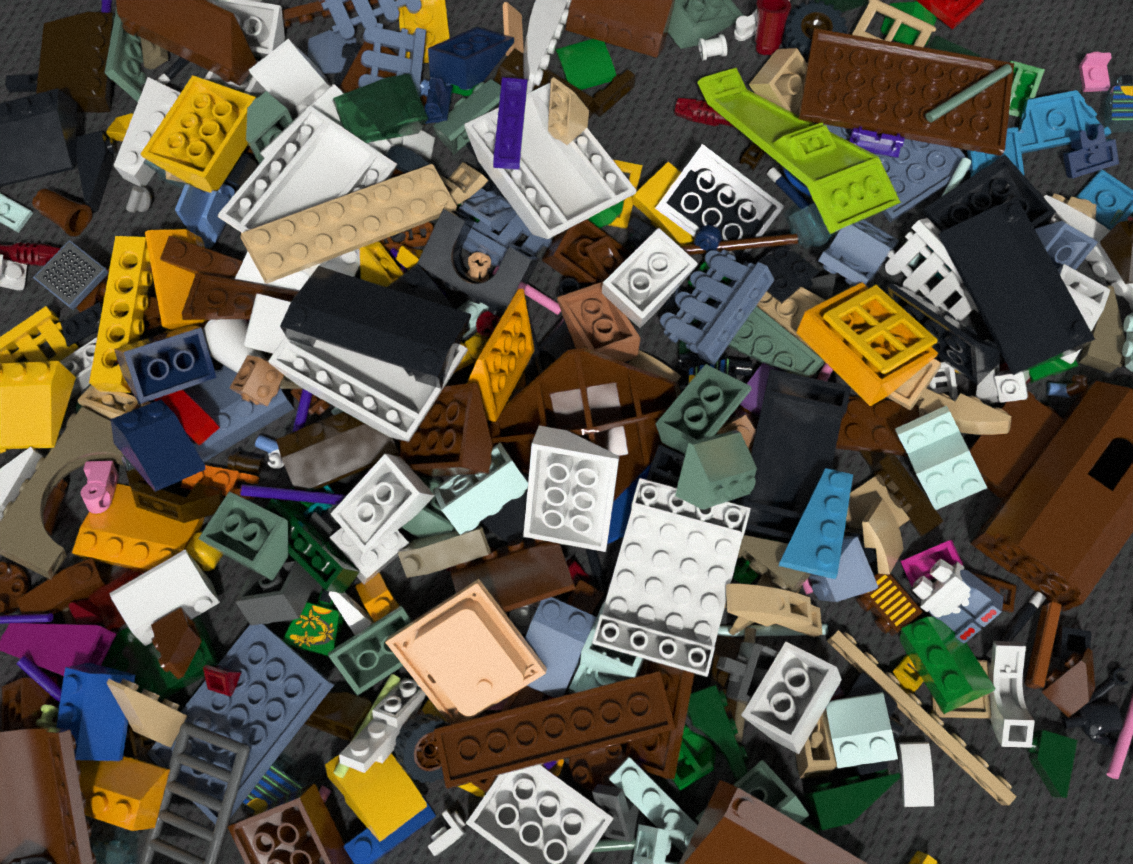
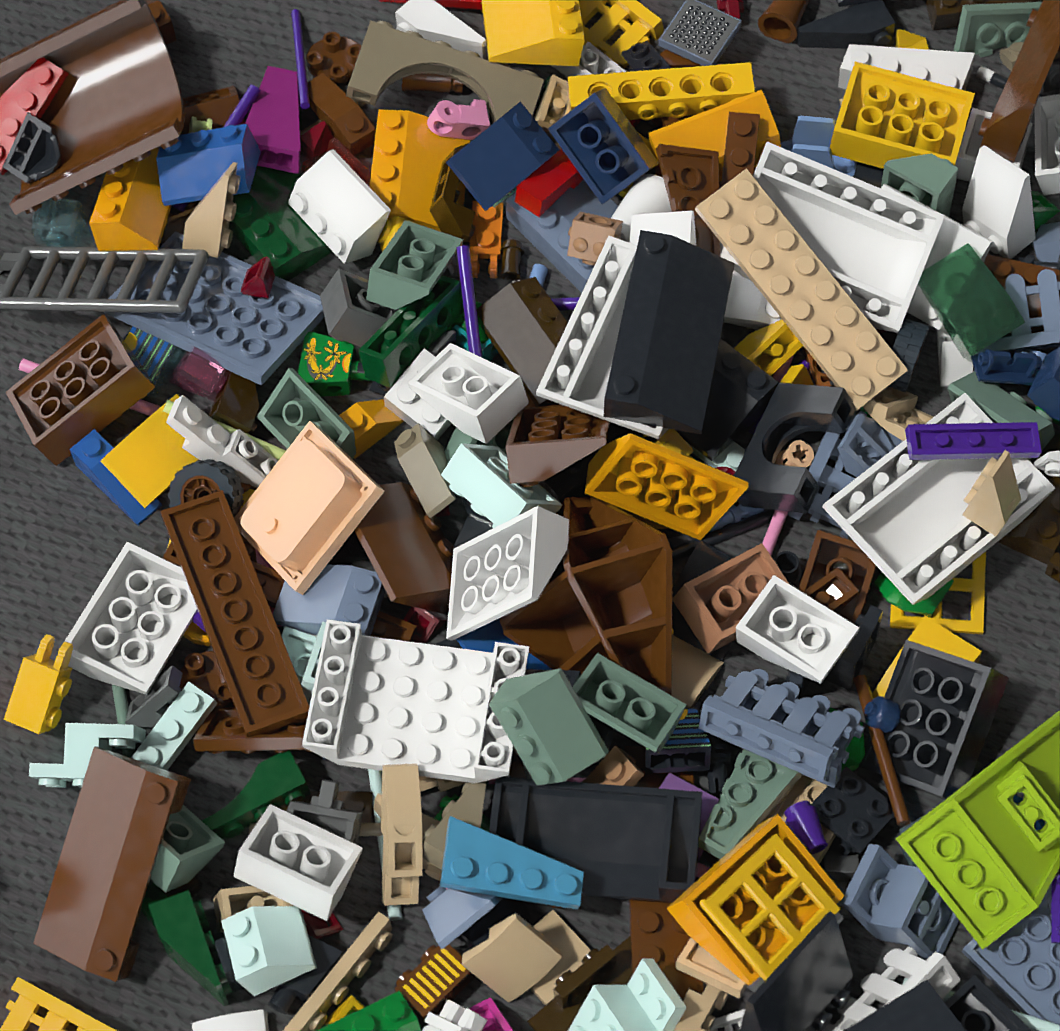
camera: 80 degrees right, 10 degrees down
light grey plate [126,186,152,212] -> none
reddish brown slope [151,607,202,679] -> none
white slope [329,591,374,635] -> none
white bracket [428,809,466,856] -> none
green slope [671,725,716,790] -> none
none -> clear pink slope [168,347,227,398]
none -> dark purple cone [784,800,828,855]

